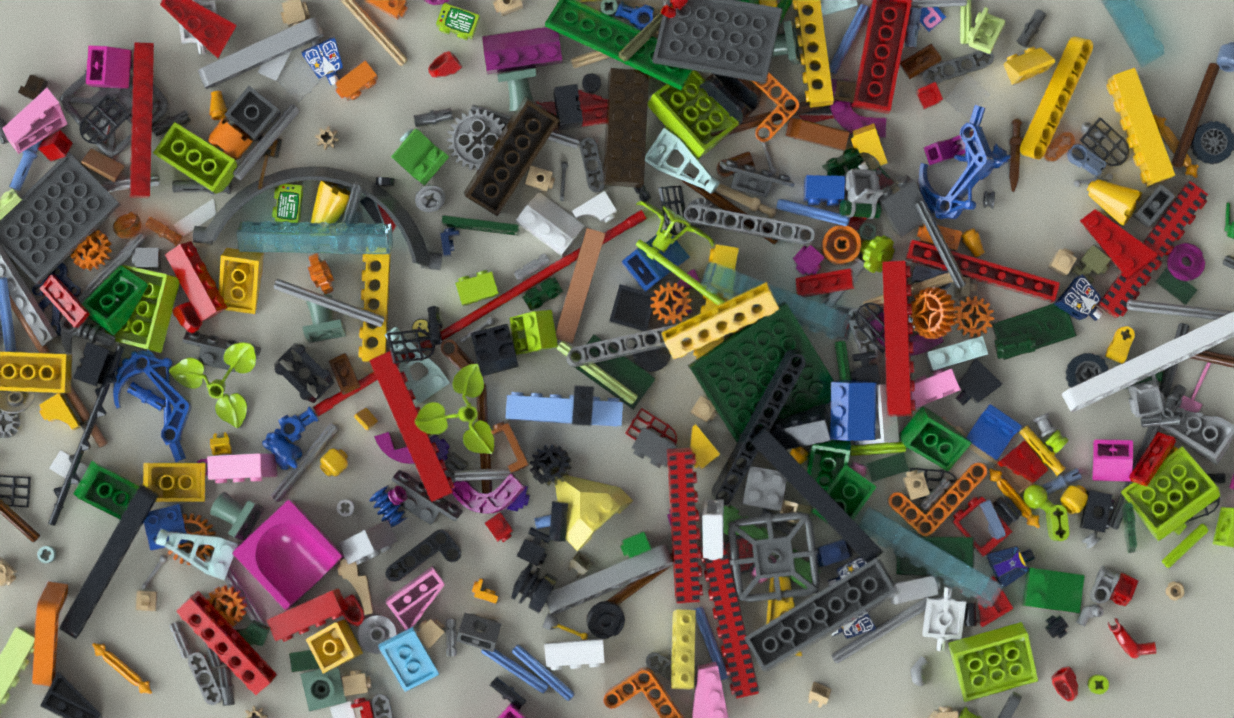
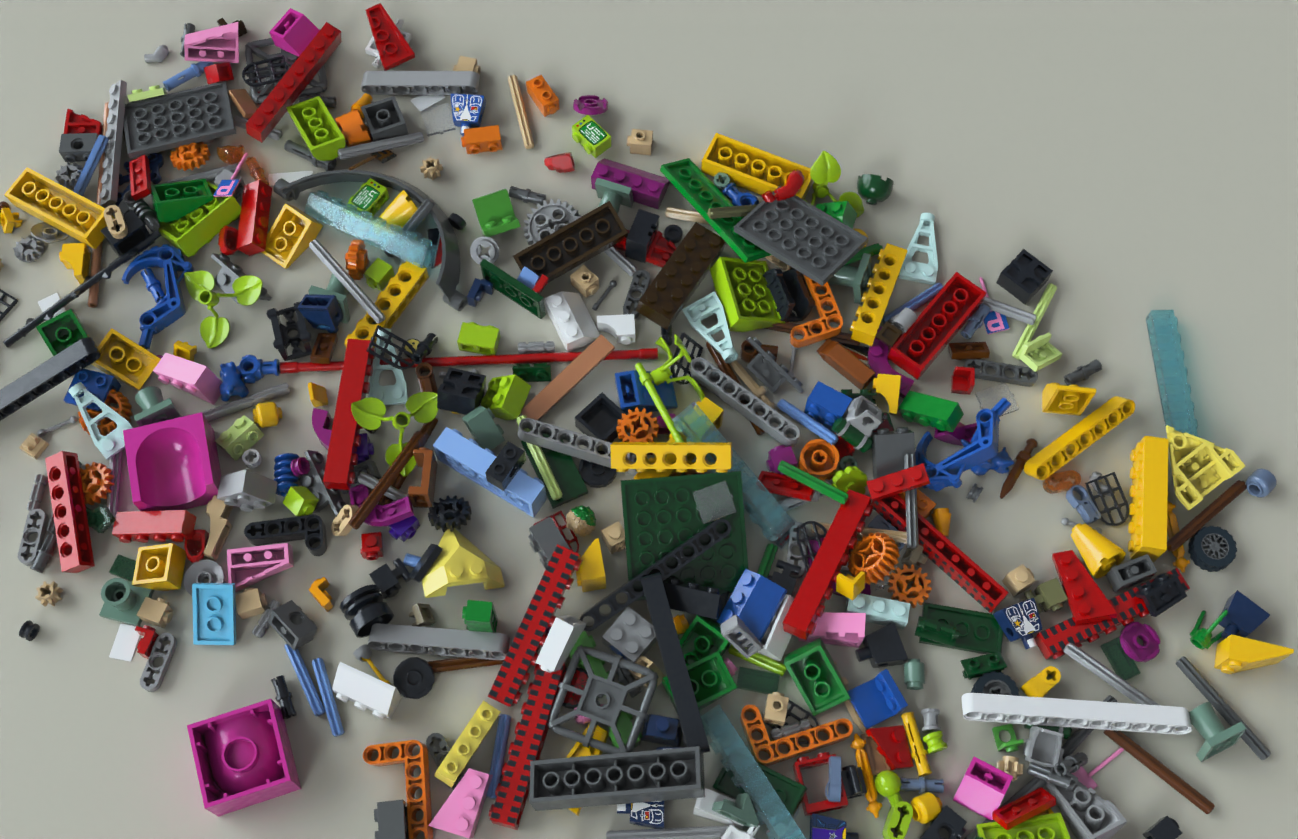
camera: 30 degrees right, 20 degrees down
none -> tan beam [103,205,128,239]
none -> bright pink piece [213,152,248,197]
none -> yellowish green bracket [215,415,264,461]
none -> lime brick [283,486,319,516]
none -> dark blue torso [297,294,343,333]
none -> tan beam [331,505,359,536]
none -> reddish brown axle [349,431,426,530]
none -> lime brick [364,258,395,291]
none -> sand green brick [462,405,505,450]
none -> medium blue slope [517,266,540,289]
none -> red tile [532,274,549,294]
none -> piece [566,505,596,537]
none -> clear piece [692,481,737,524]
none -> sand green slope [712,793,759,827]
none -> light grey slope [720,615,763,658]
none -> green axle [777,460,849,504]
none -> yellow panel [836,571,865,600]
none -> red plate [866,463,930,502]
none -> light grey piece [888,308,918,333]
none -> green brick [898,390,964,432]
none -> sand green brick [904,659,925,690]
none -> dark green hinge [960,652,1007,680]
none -> bright green bracket [992,724,1024,753]
none -> tan gear [996,756,1024,781]
none -> black bracket [1135,573,1187,617]
none -> light yellow wedge [1166,425,1245,511]

